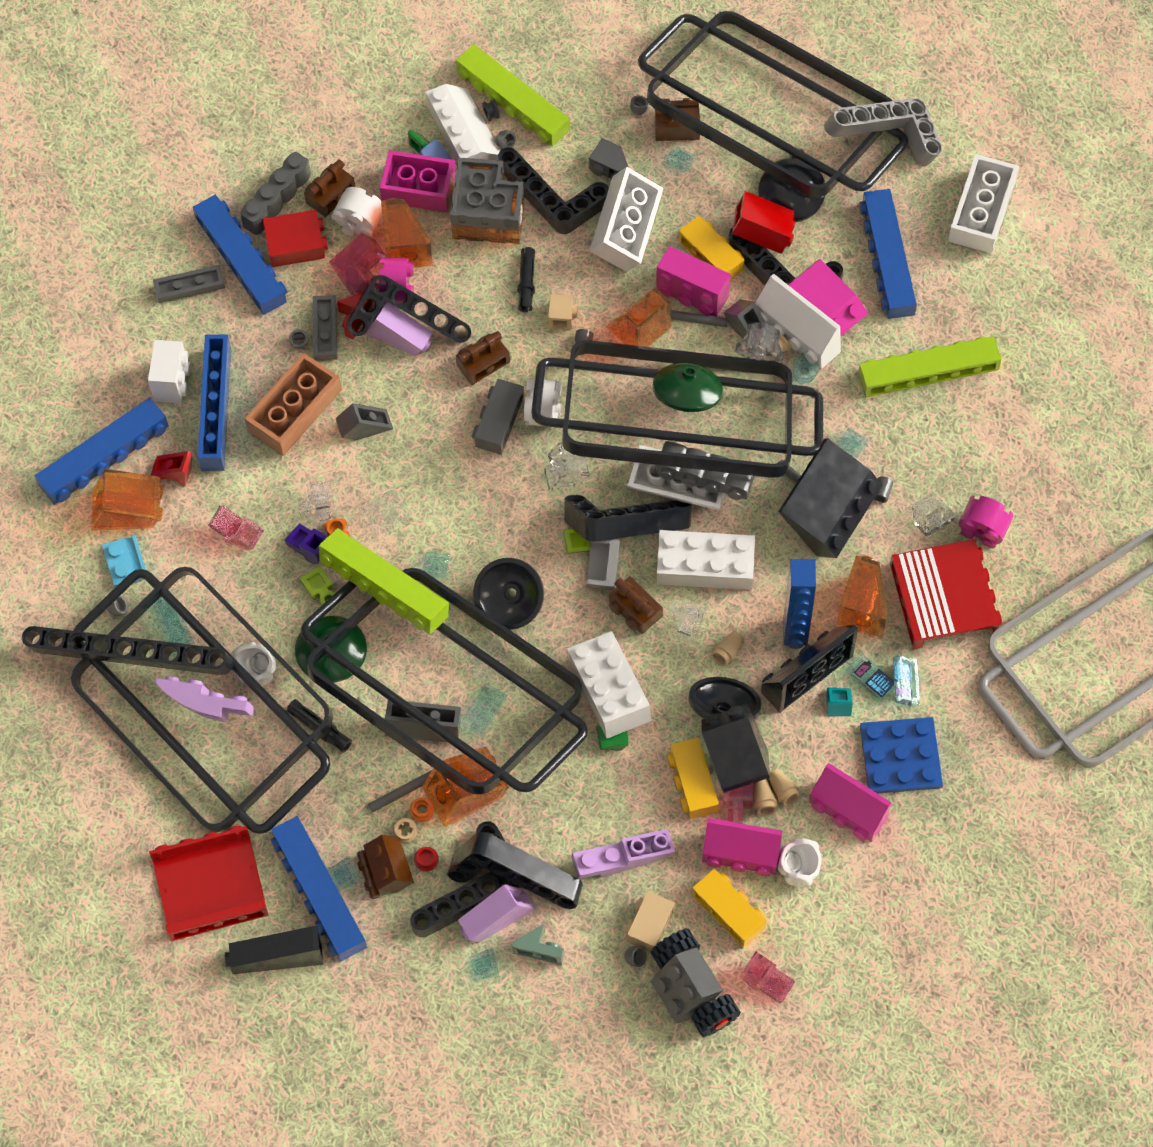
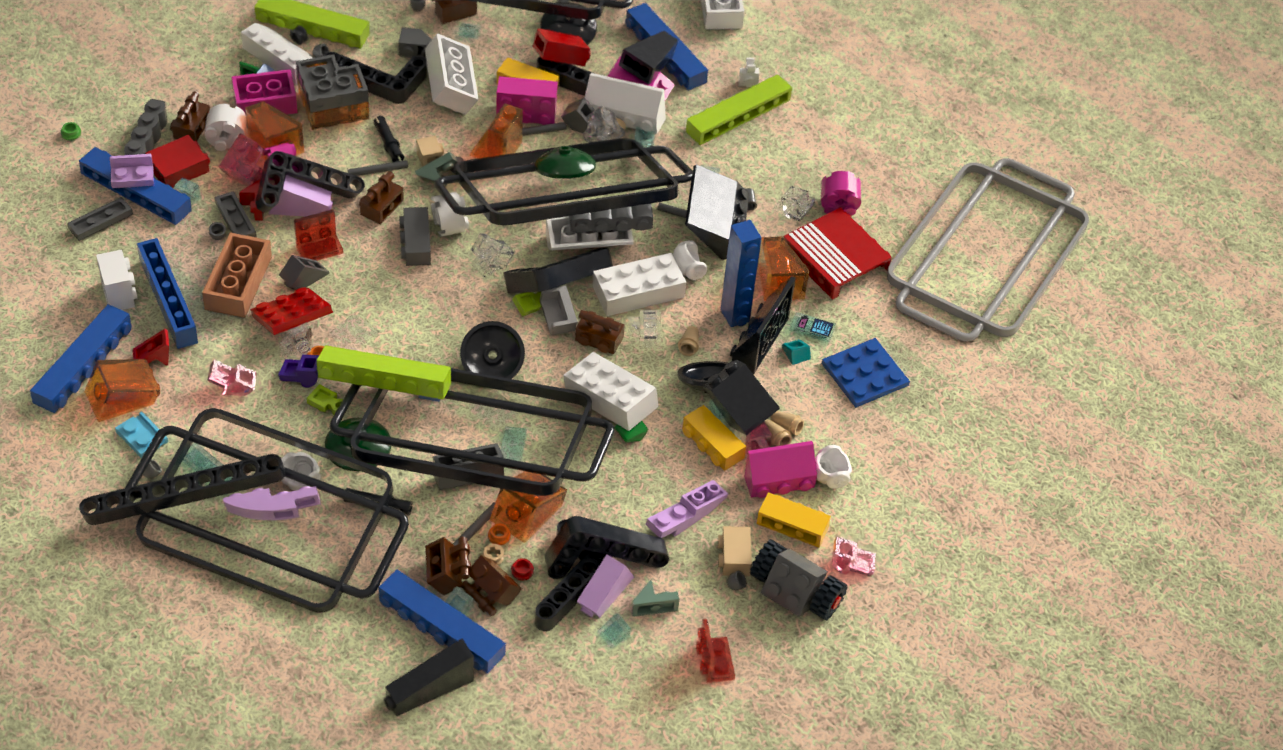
camera: 30 degrees left, 15 degrees down
red panel [149,826,269,941] -> none
clear light blue tile [423,552,450,578] -> none
dark pink slope [809,763,891,842] -> none
clear light blue tile [893,655,920,706] -> none
none -> bright green plate [61,122,81,140]
none -> lavender bracket [110,154,154,188]
none -> clear light blue slope [174,178,201,201]
none -> red plate [250,287,333,335]
none -> clear red bracket [294,210,343,261]
none -> dark grey bar [348,160,408,176]
none -> sand green slope [415,152,458,185]
none -> reddish brown brick [425,537,471,595]
none -> black slope [619,31,678,85]
none -> white hair [673,240,707,280]
none -> clear red bracket [696,619,735,683]
none -> white plate [738,58,760,87]

